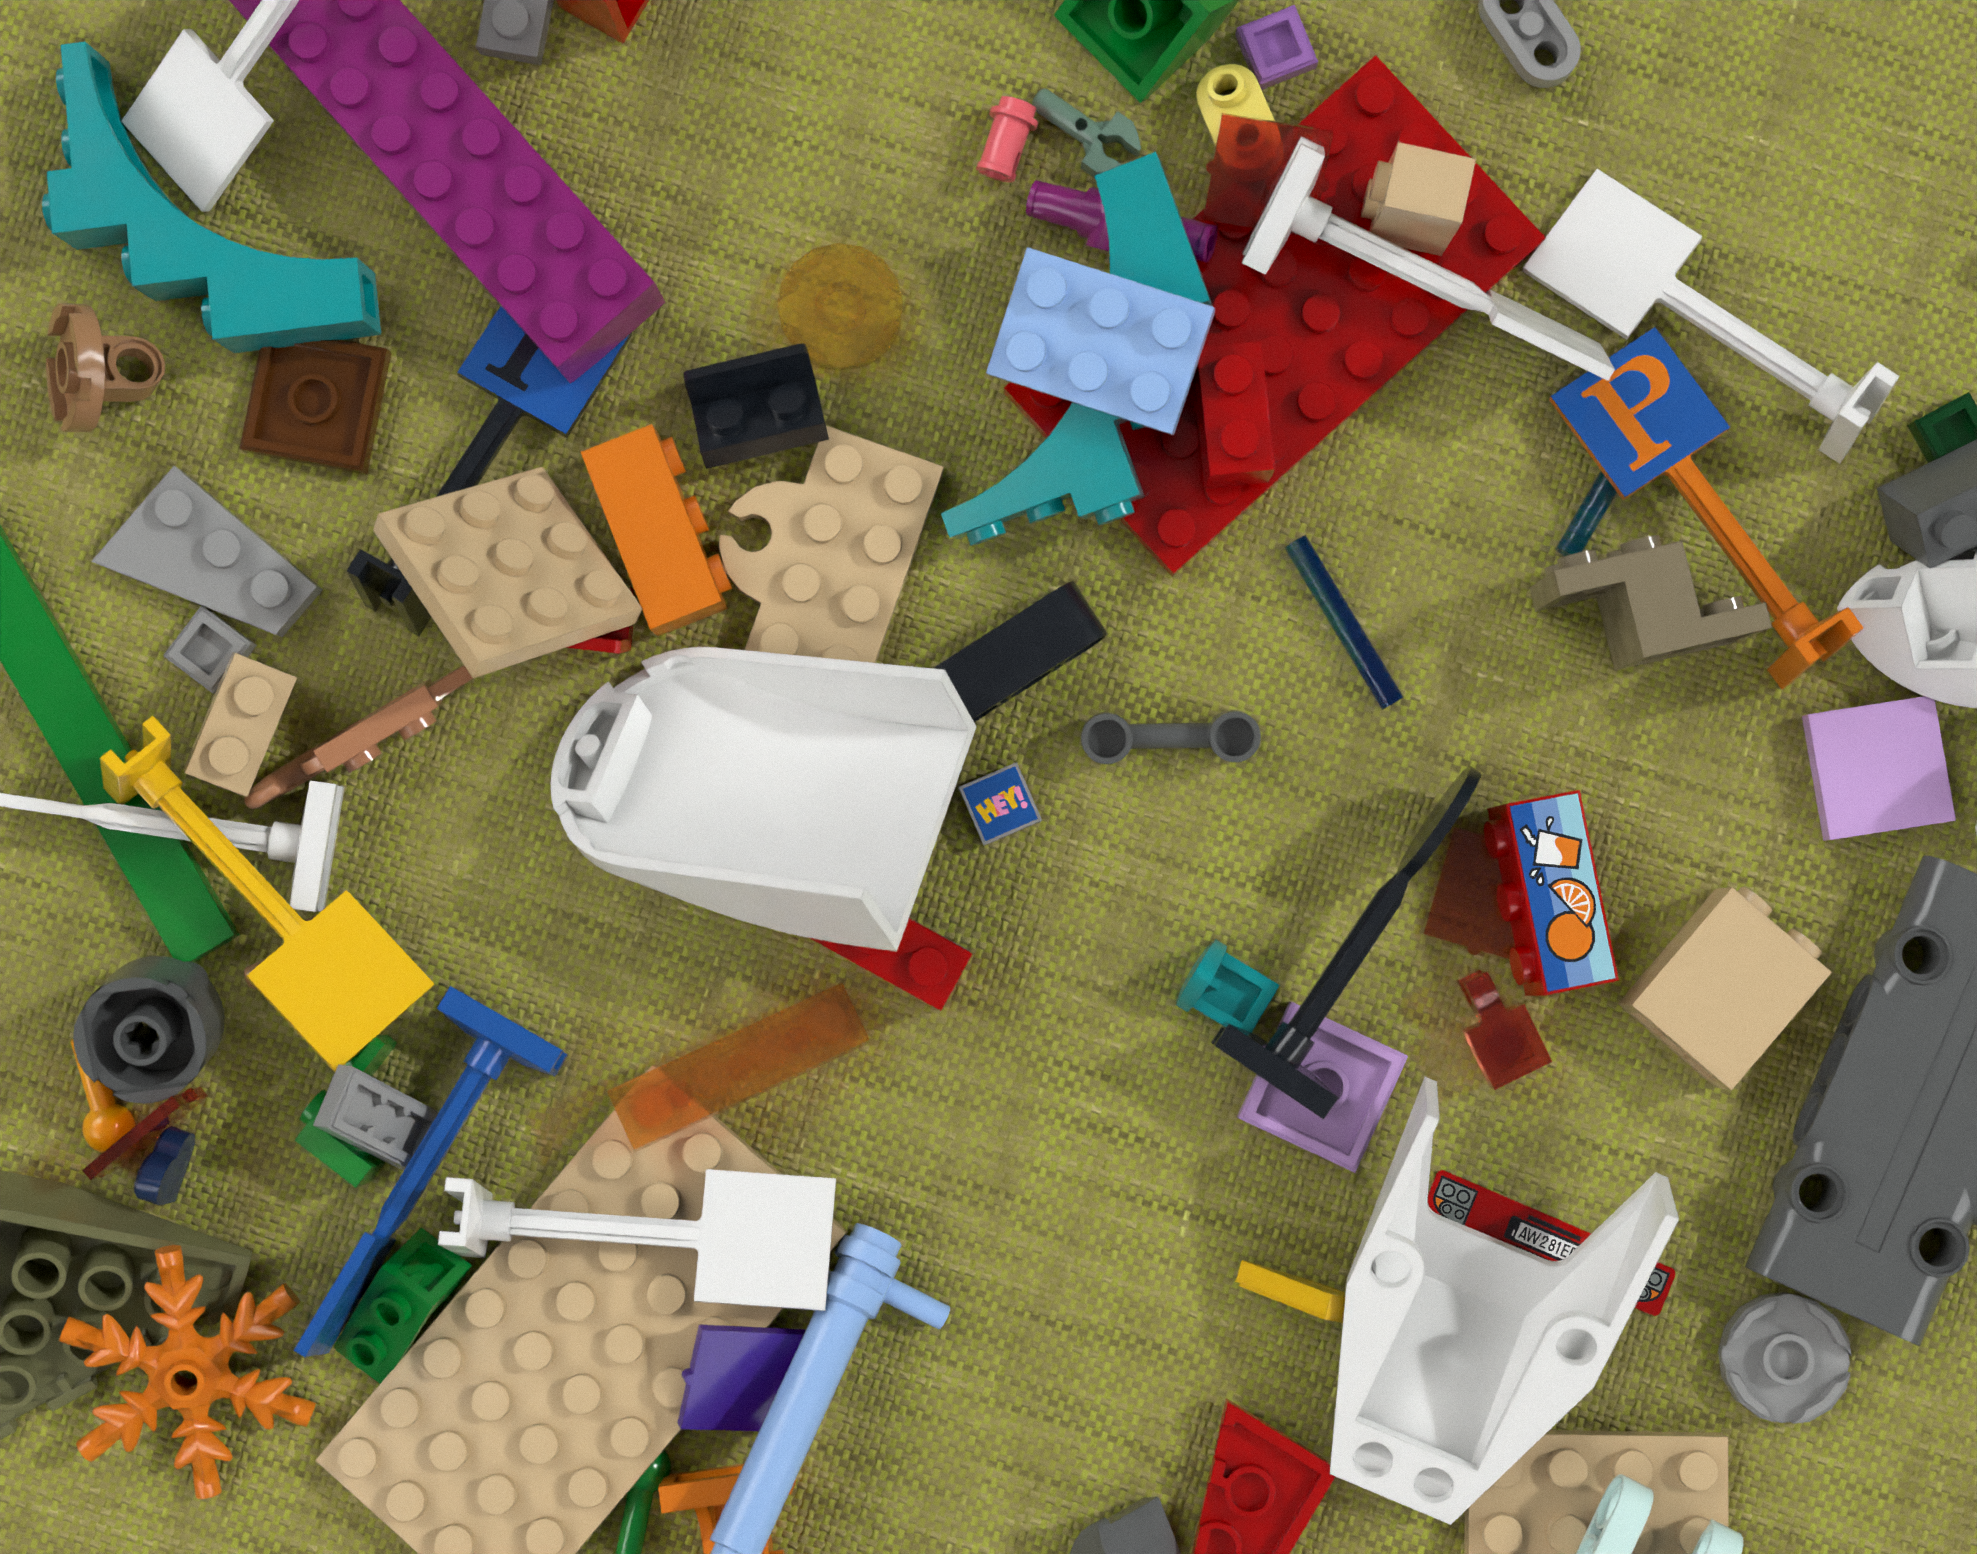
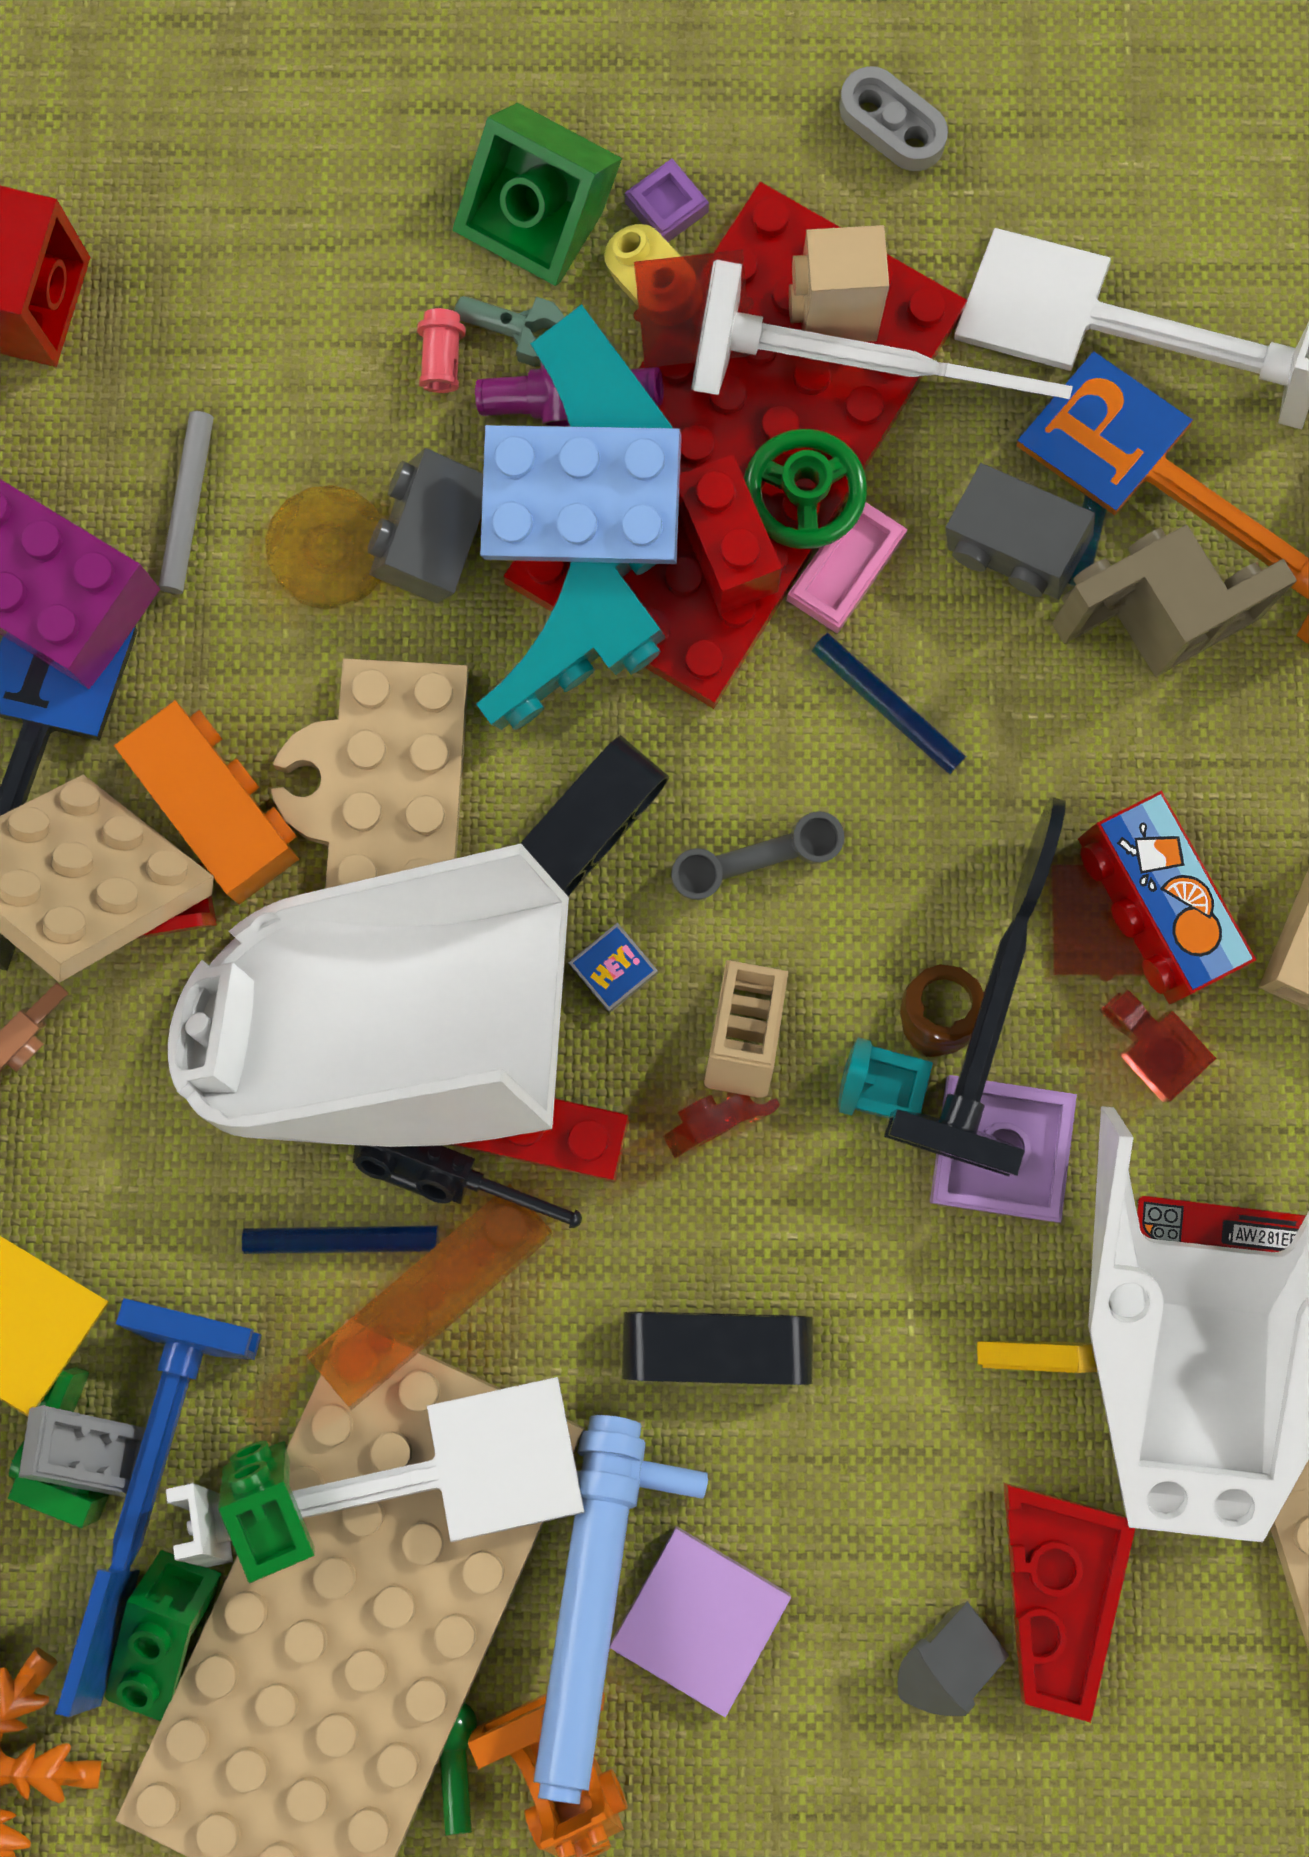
camera: 20 degrees left, 5 degrees down
dark purple piece [677,1324,806,1431] -> none
black bracket [683,343,829,469] -> none
none -> light grey bar [158,411,214,594]
none -> green bracket [218,1441,314,1583]
none -> clear blue bar [242,1225,439,1254]
none -> black piece [353,1145,582,1228]
none -> dark grey brick [368,448,483,604]
none -> lavender tile [610,1526,791,1718]
none -> black beam [622,1312,813,1385]
none -> clear red plate [663,1092,780,1159]
none -> tan slope [704,960,789,1098]
none -> green piece [744,429,867,549]
none -> bright pink tile [786,503,908,634]
none -> reddish brown piece [900,964,984,1057]
none -> dark grey brick [945,463,1095,600]

